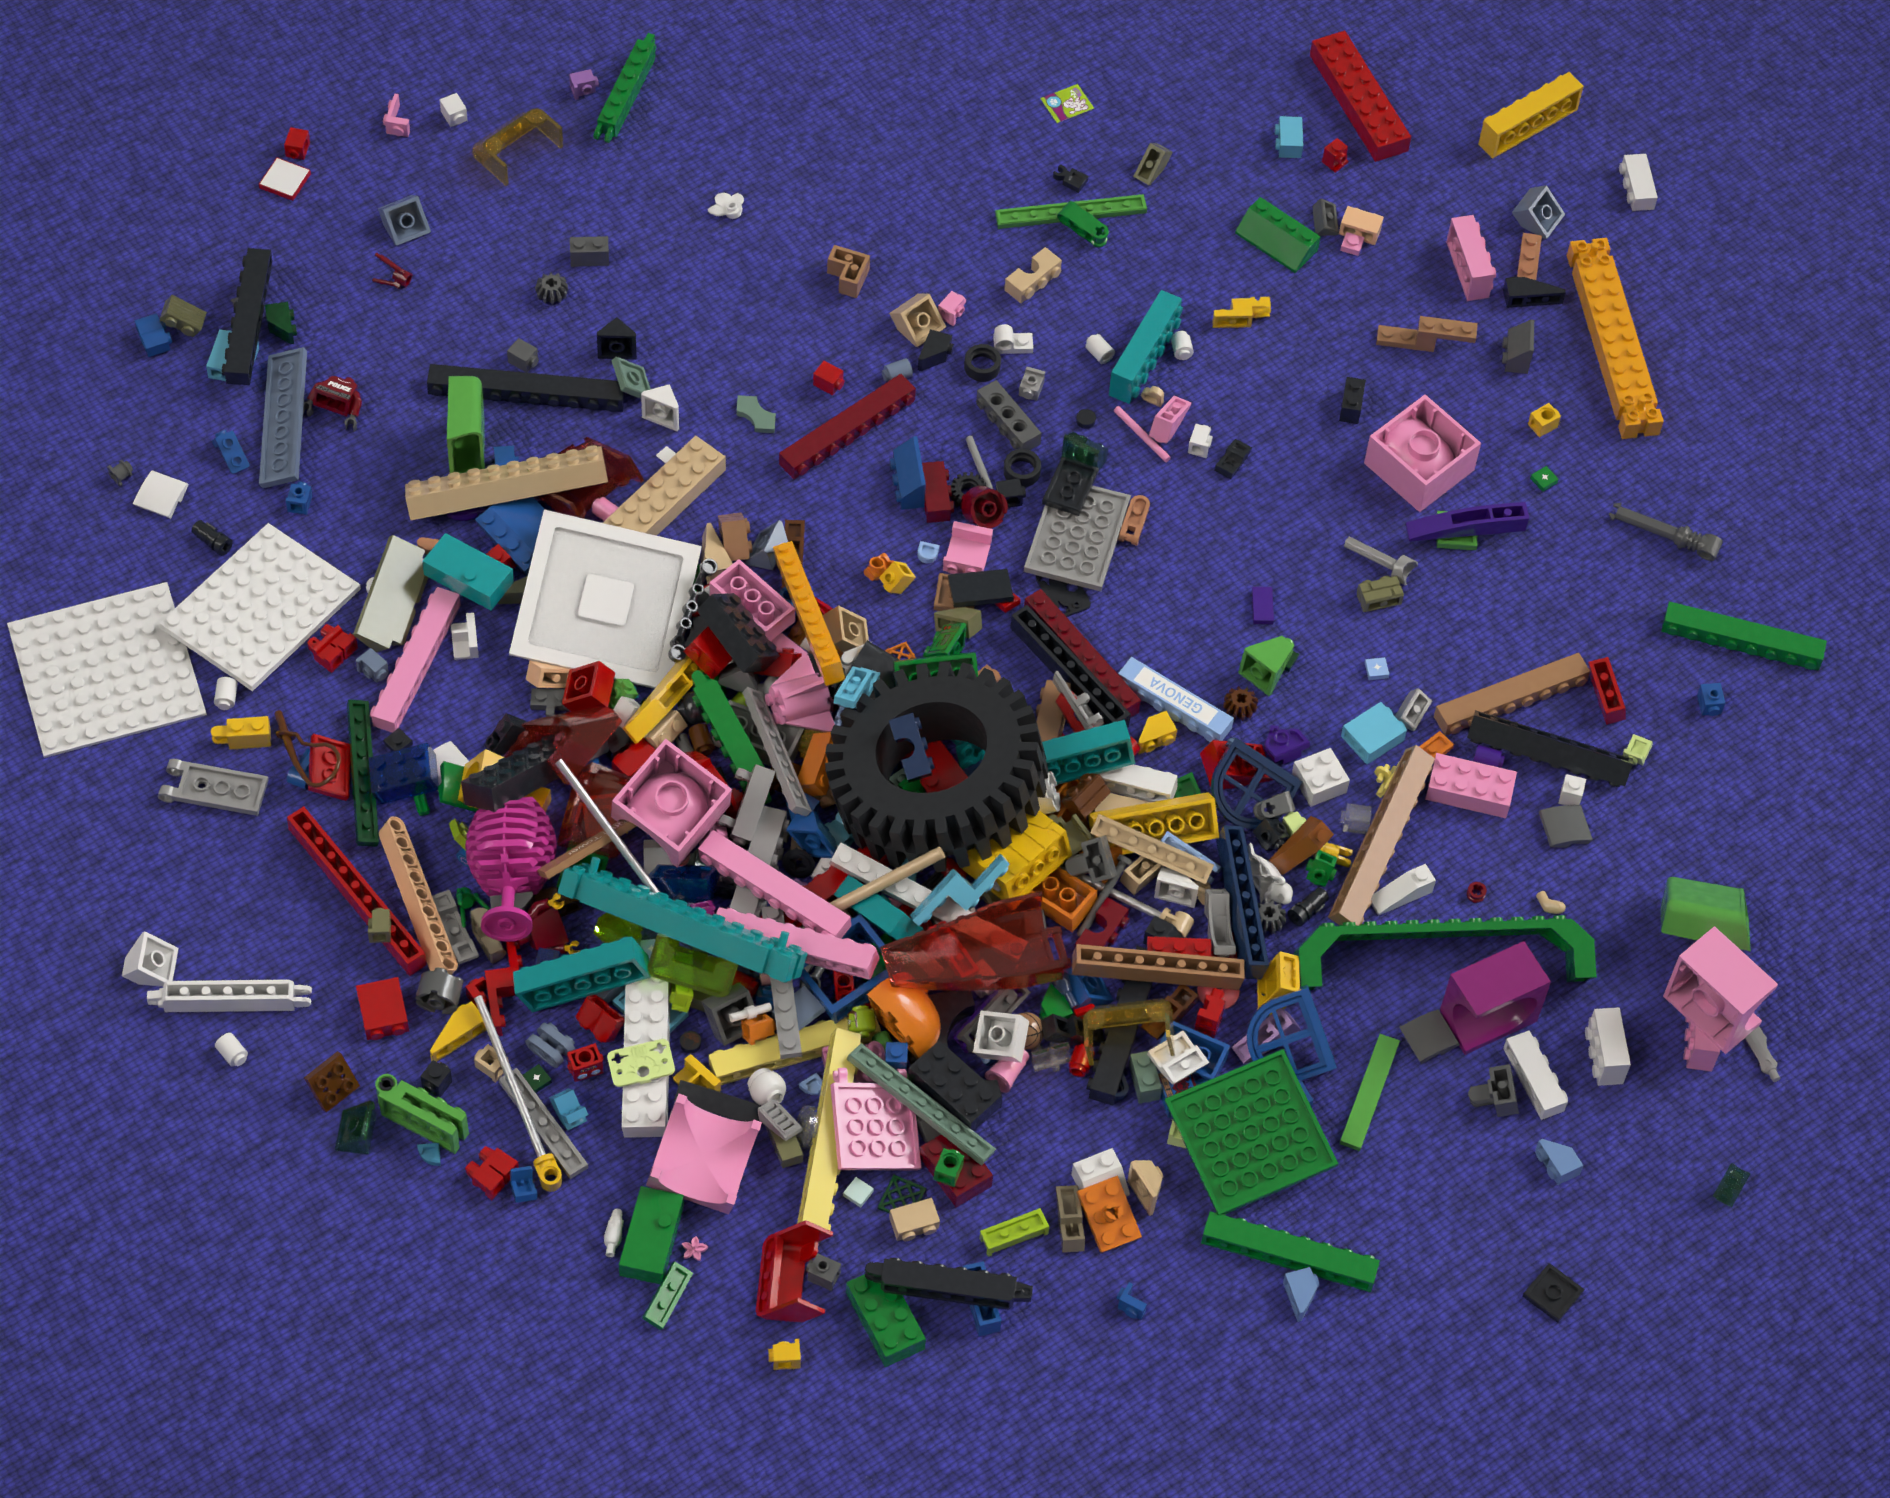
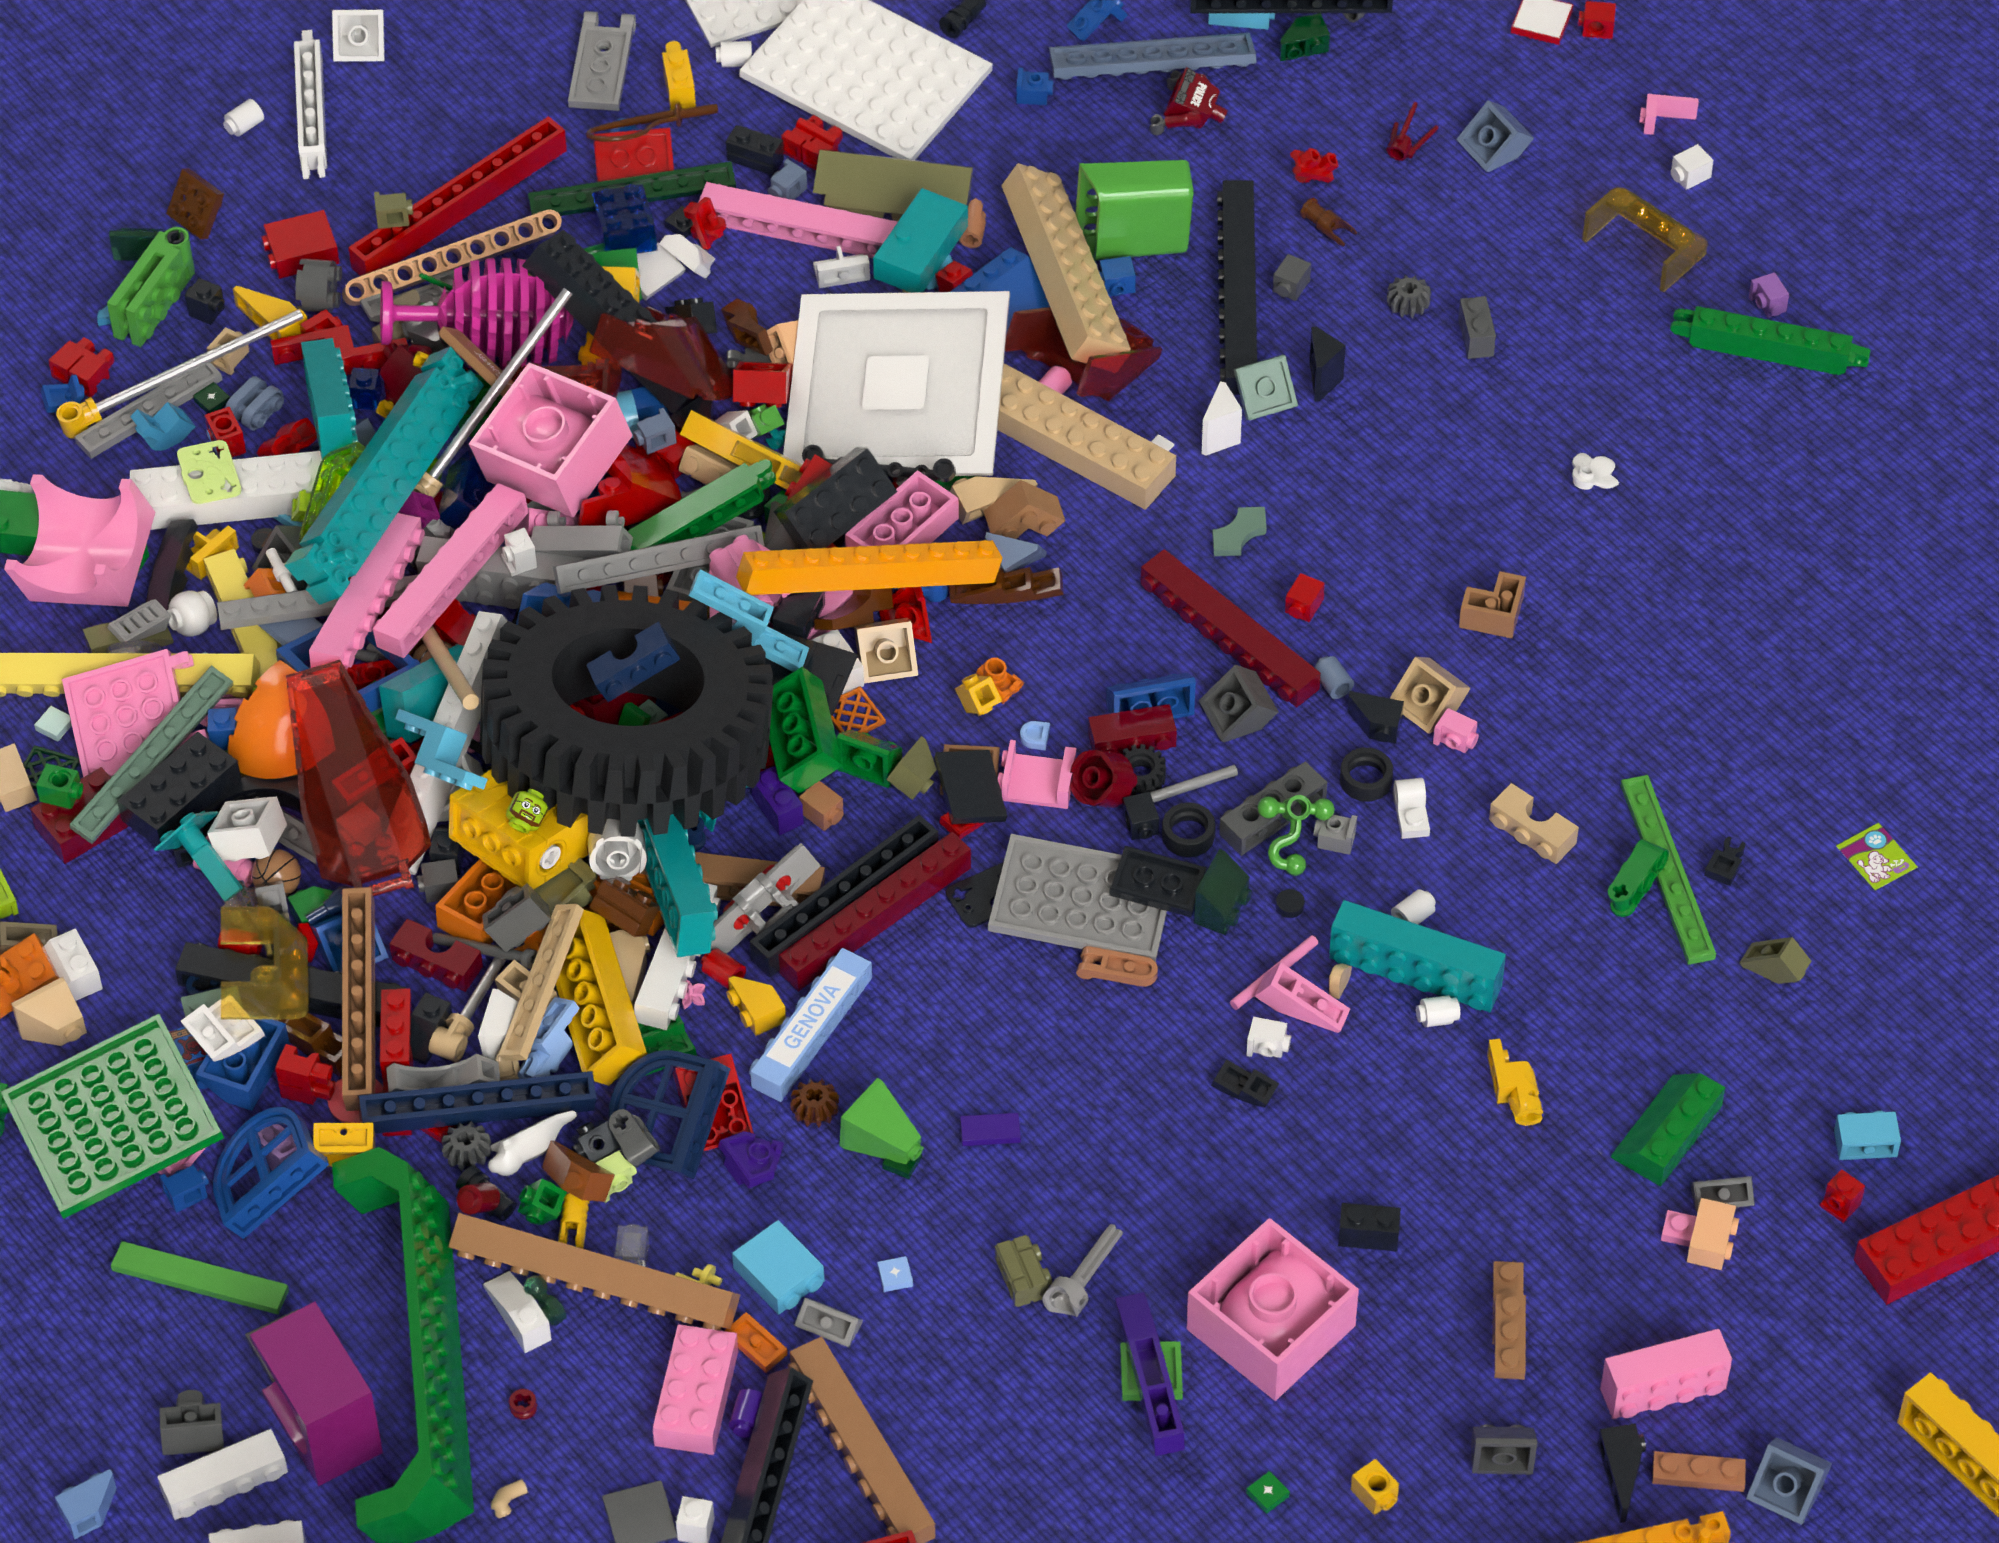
camera: 90 degrees right, 5 degrees down
white brick [1292,748,1350,807] -> none
none -> teal piece [154,811,243,901]
none -> dark red brick [457,1182,500,1215]
none -> white brick [501,528,537,576]
none -> lime head [506,789,548,834]
none -> clear green plate [524,1276,567,1326]
none -> sand blue brick [633,408,676,455]
none -> white slope [659,234,715,279]
none -> red hips [683,197,727,250]
none -> reddish brown slope [721,298,774,356]
none -> black brick [726,125,784,175]
none -> dark grey slope [1198,665,1278,742]
none -> bright green piece [1257,795,1335,876]
none -> red hips [1290,148,1339,183]
none -> reddish brown piece [1300,197,1357,247]

